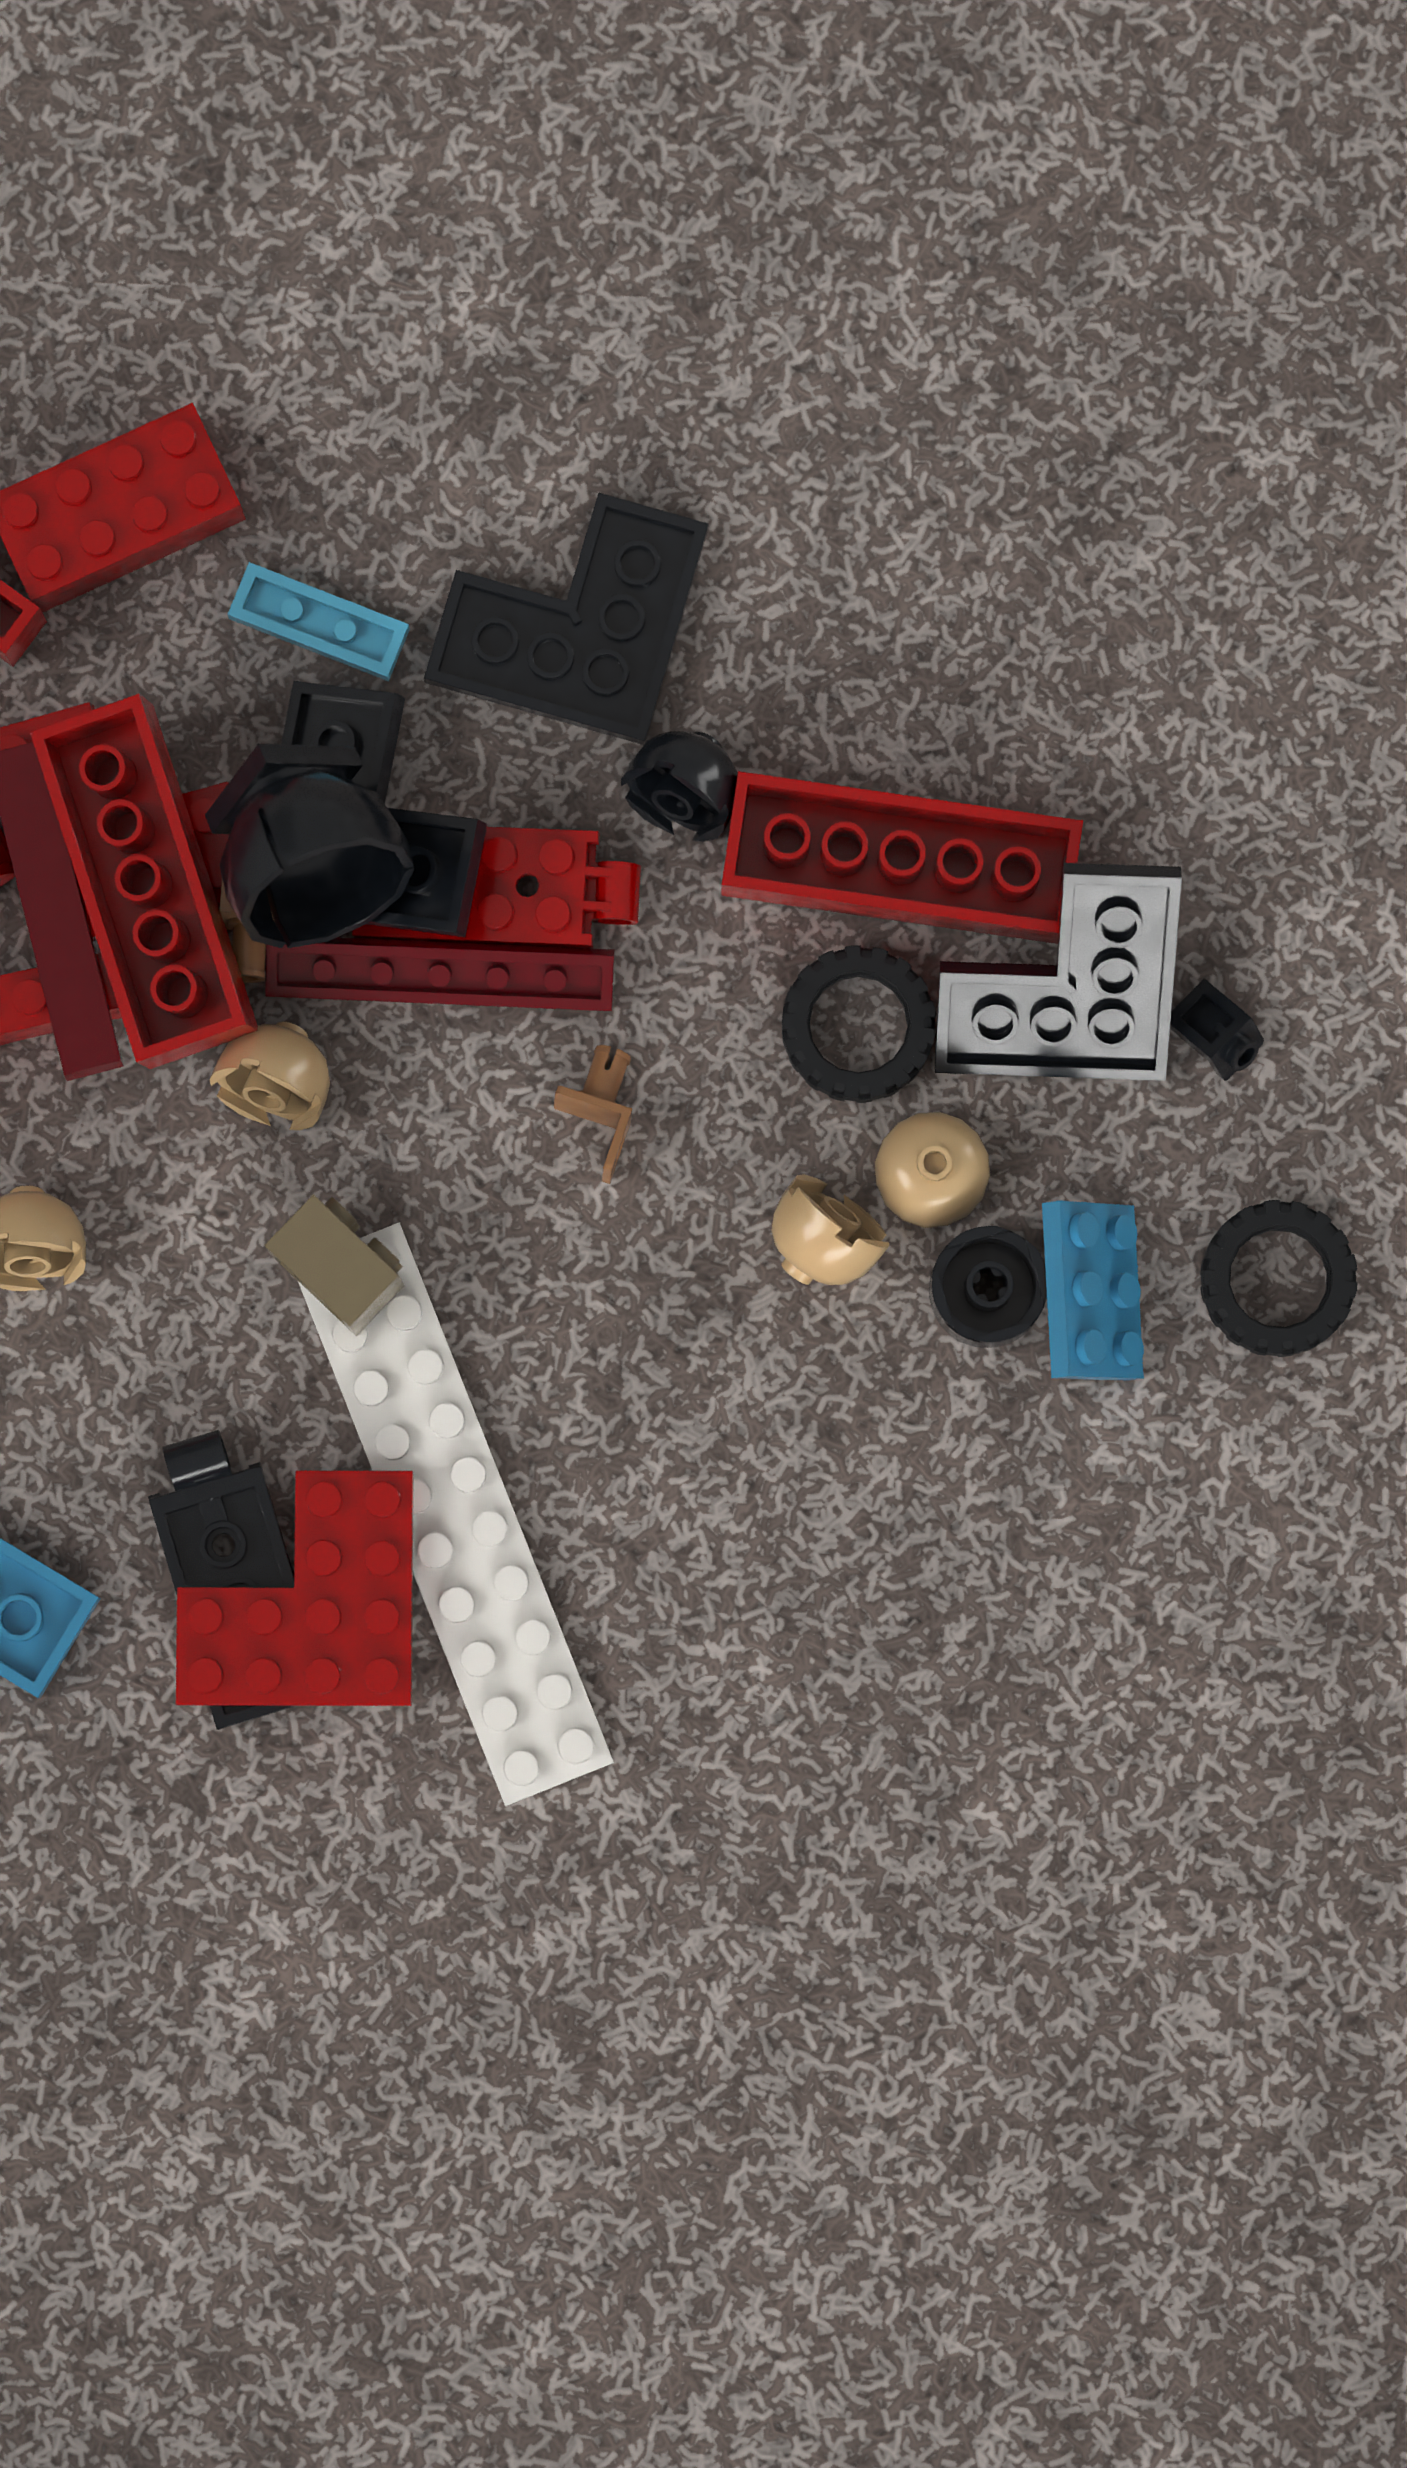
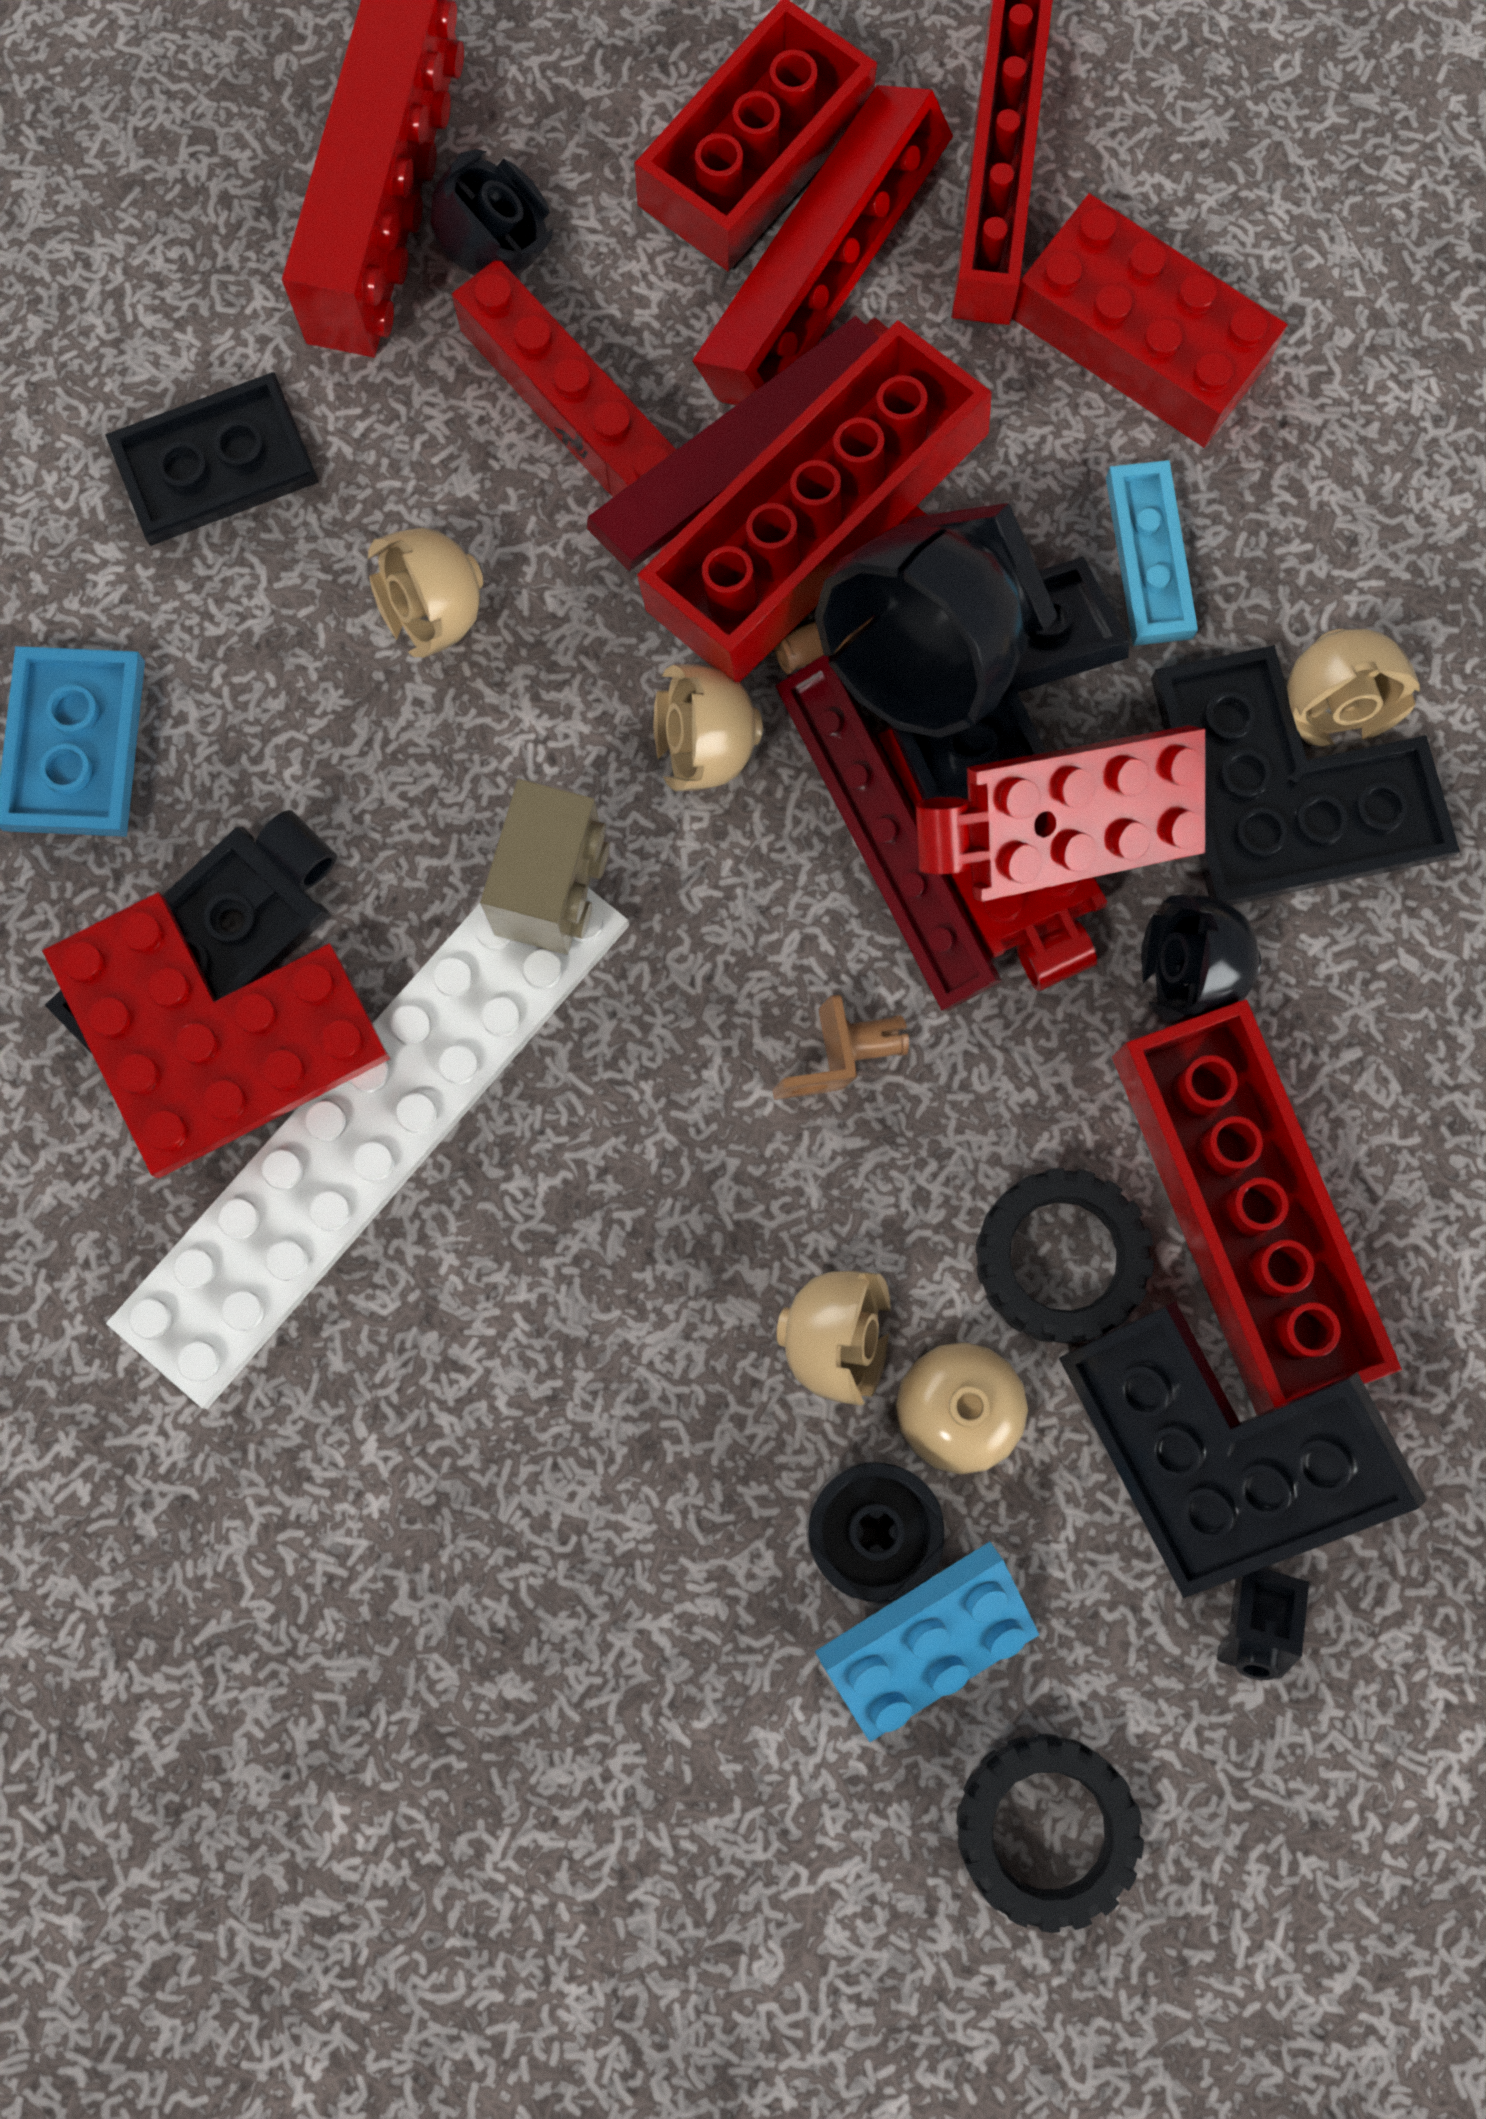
camera: 60 degrees right, 5 degrees down
none -> hinge [915,725,1205,902]
none -> tan cylinder [1287,629,1420,747]

